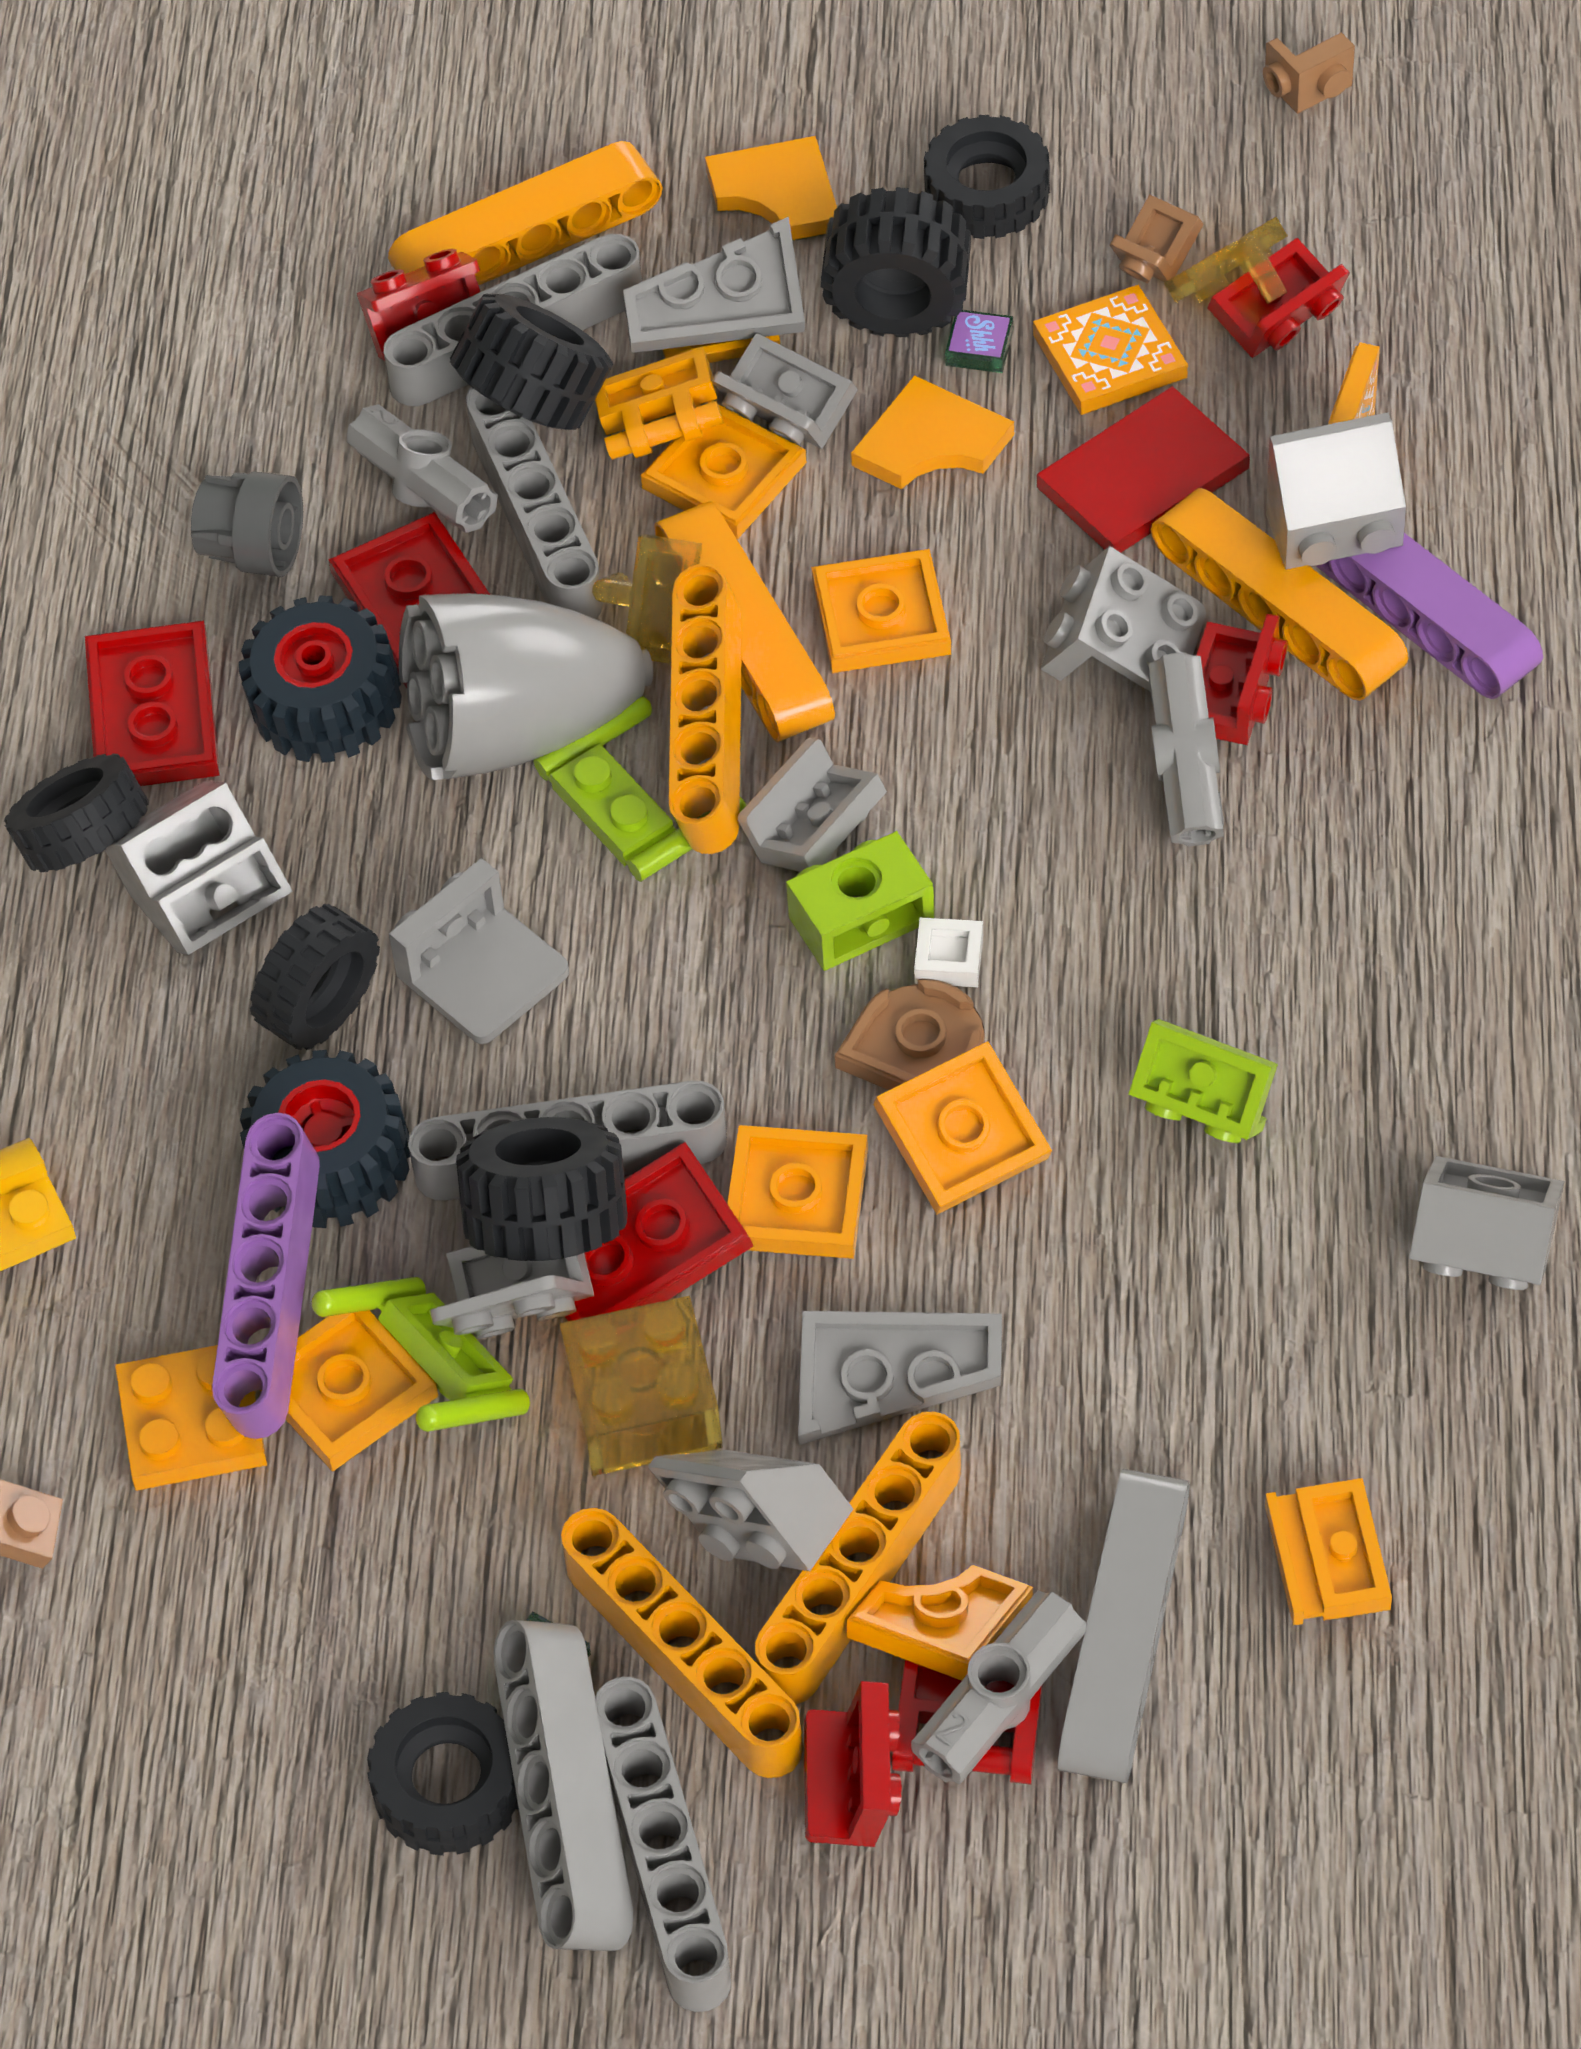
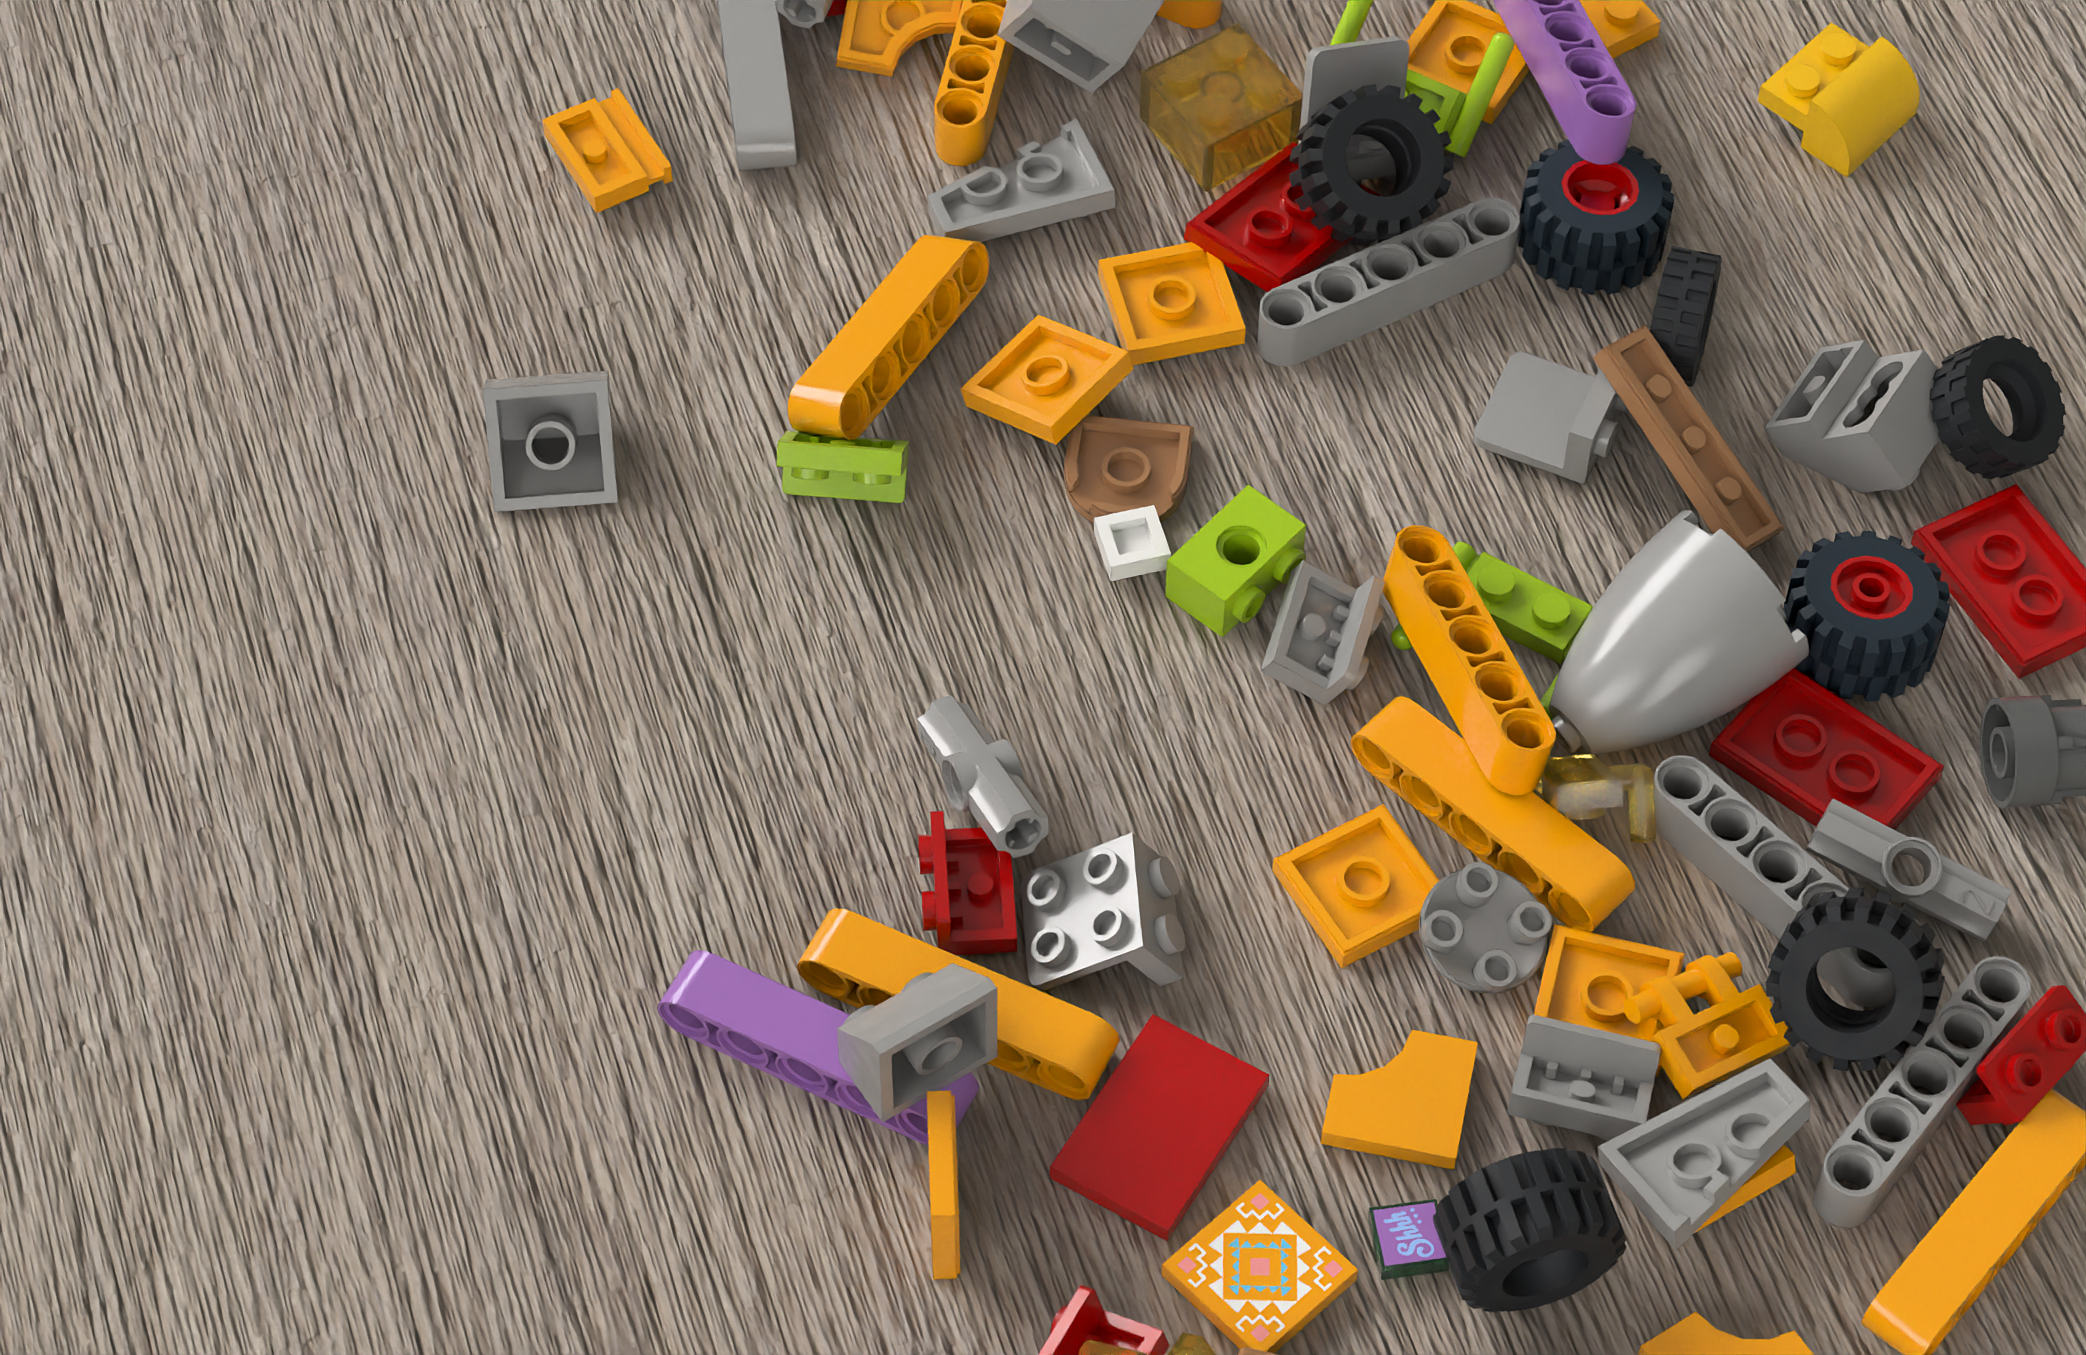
camera: 155 degrees right, 0 degrees up
none -> light orange beam [787,235,989,440]
none -> light grey dish [1419,862,1552,994]
none -> medium nougat tile [1593,325,1785,553]

